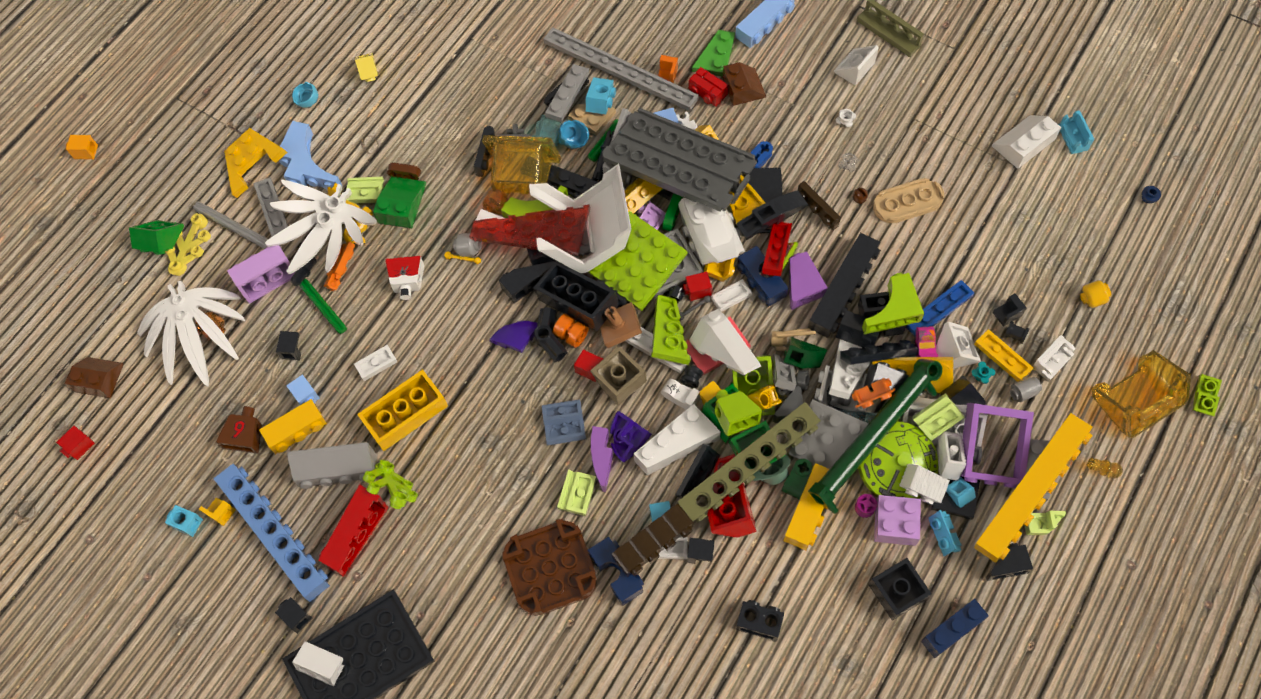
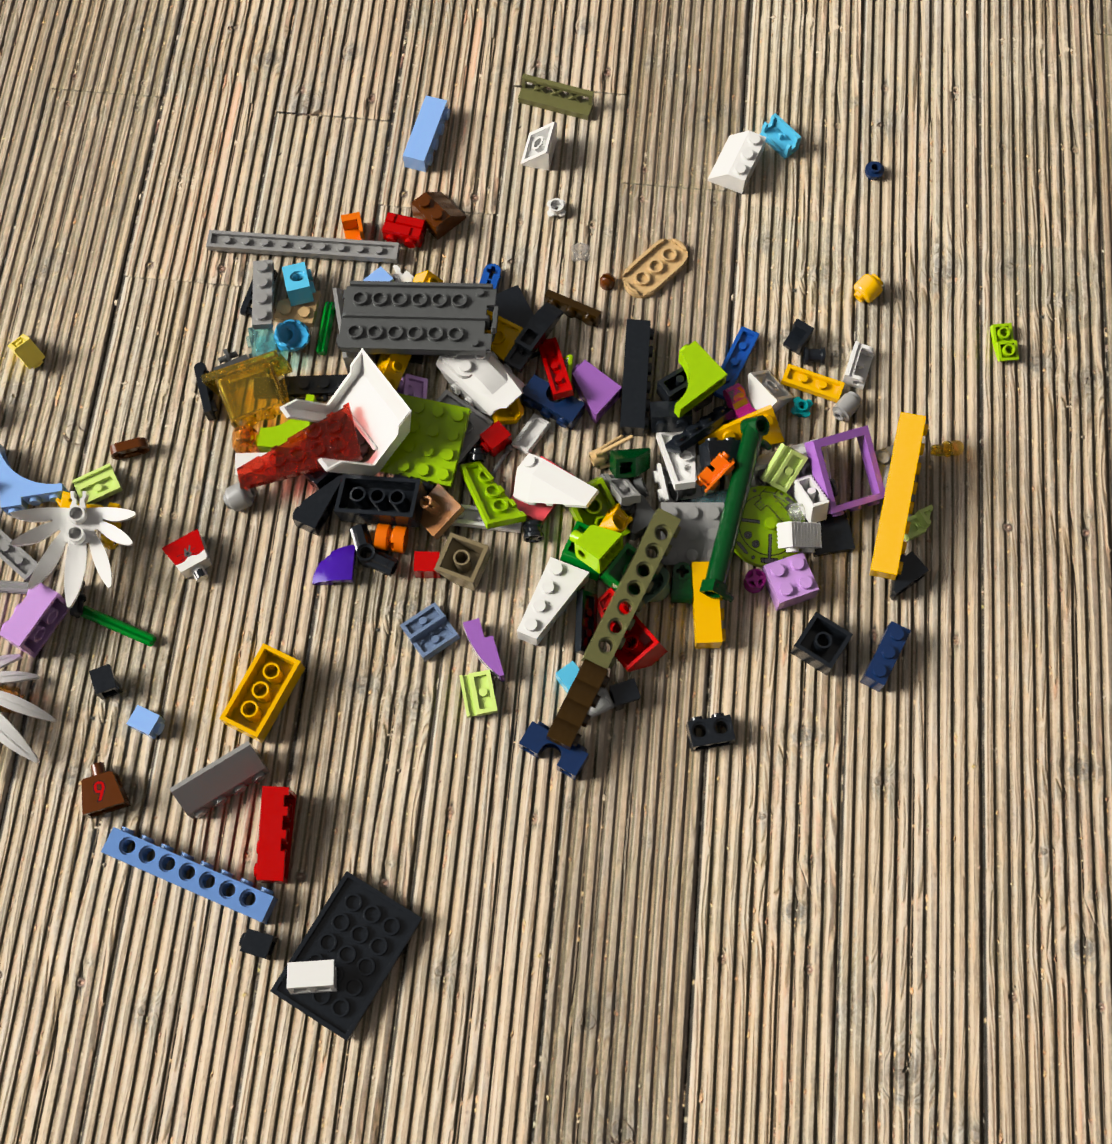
camera: 30 degrees left, 5 degrees up
medium azure brick [165,505,203,537] -> none
yellow panel [199,498,236,526] -> none
yellow brick [259,399,327,455] -> none
orange hinge [324,242,355,291] -> none
white plate [354,345,397,381] -> none
lime plant [362,460,418,509] -> none
green slope [373,177,426,229] -> none
yellow hinge [444,251,481,264] -> none
reddish brown tile [502,519,597,616] -> none
black pin [591,130,614,182] -> none
dark purple brick [610,411,652,462] -> none
white leg [661,379,700,410] -> none
green beam [662,193,684,232] -> none
bright green wing [692,30,735,77] -> none
yellow slope [699,381,722,405] -> none
medium azure hinge [928,510,962,556] -> none
black slope [940,376,986,405] -> none
medium azure slope [946,477,976,508] -> none
clear yellow windscreen [1092,350,1191,438] -> none
none -> clear plate [789,502,806,522]

